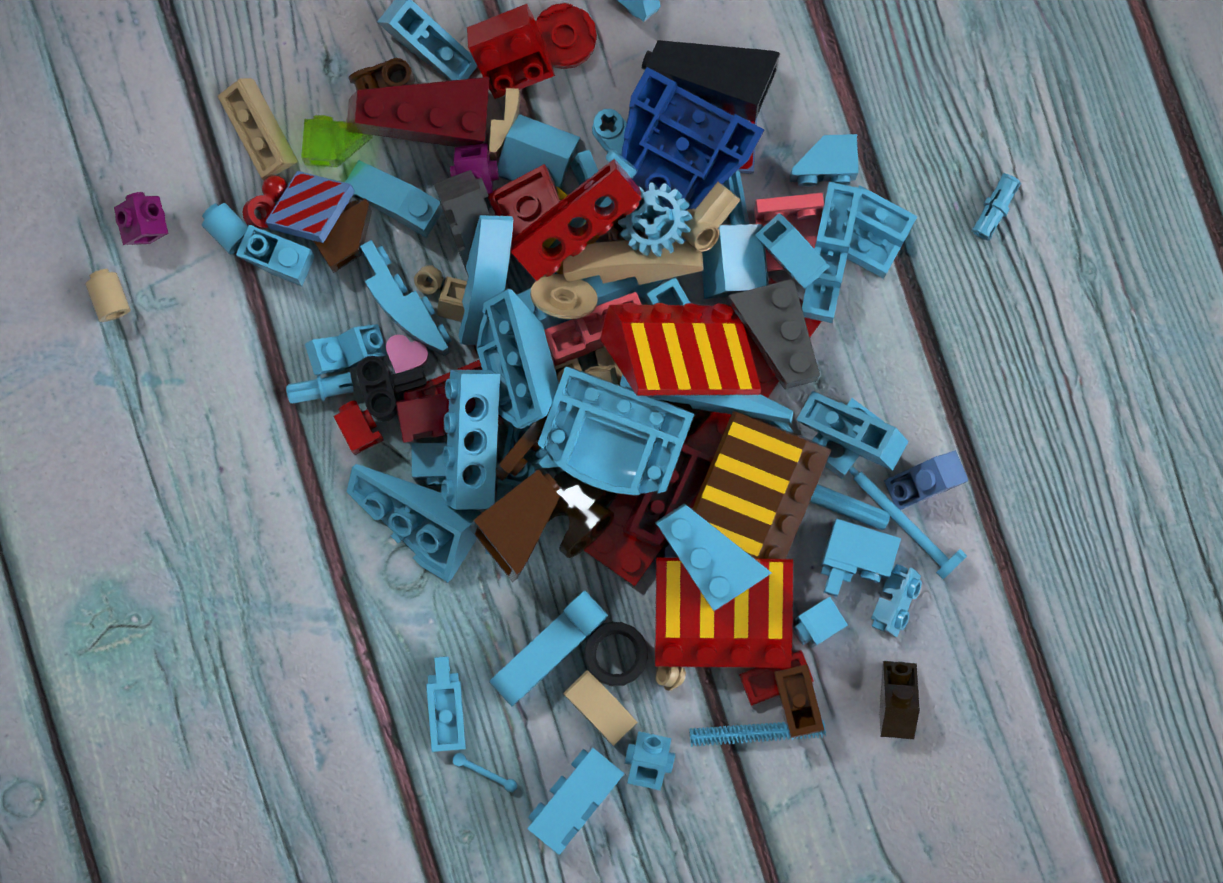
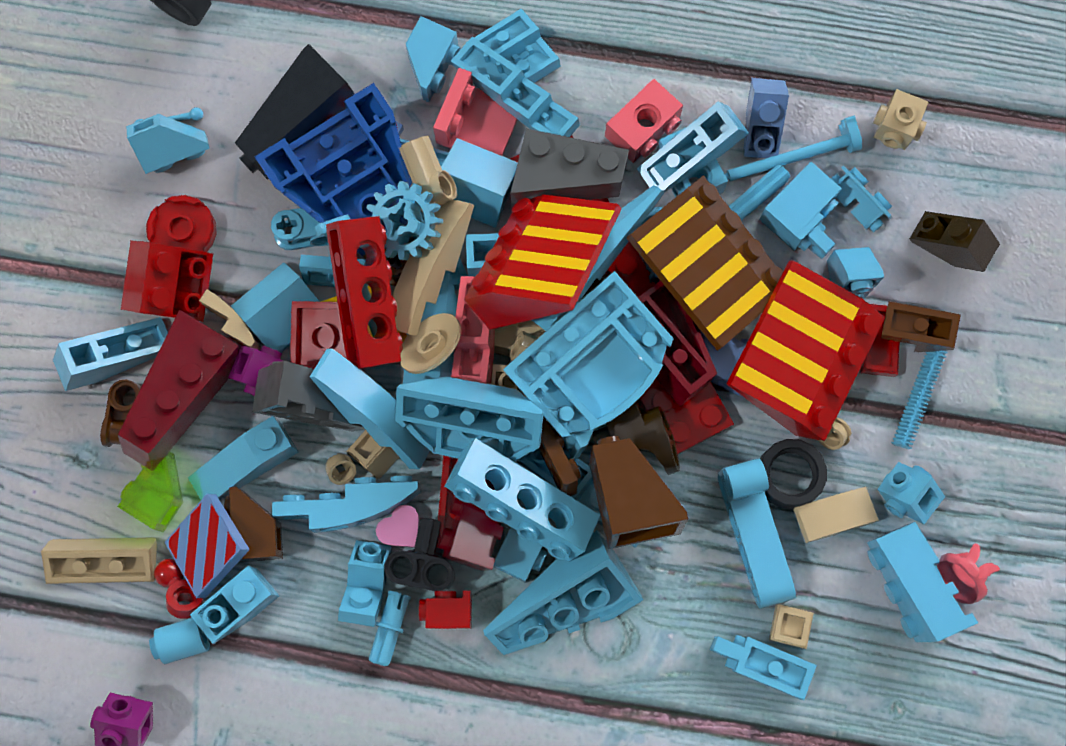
camera: 60 degrees left, 5 degrees down
medium azure hinge [453,753,517,792] -> none
medium azure wedge [655,504,772,611] -> none
medium azure slope [755,213,830,289] -> none
none -> coral brick [605,79,683,163]
none -> tan tile [769,604,814,649]
none -> tan brick [873,89,928,150]
none -> coral piece [936,543,1000,604]

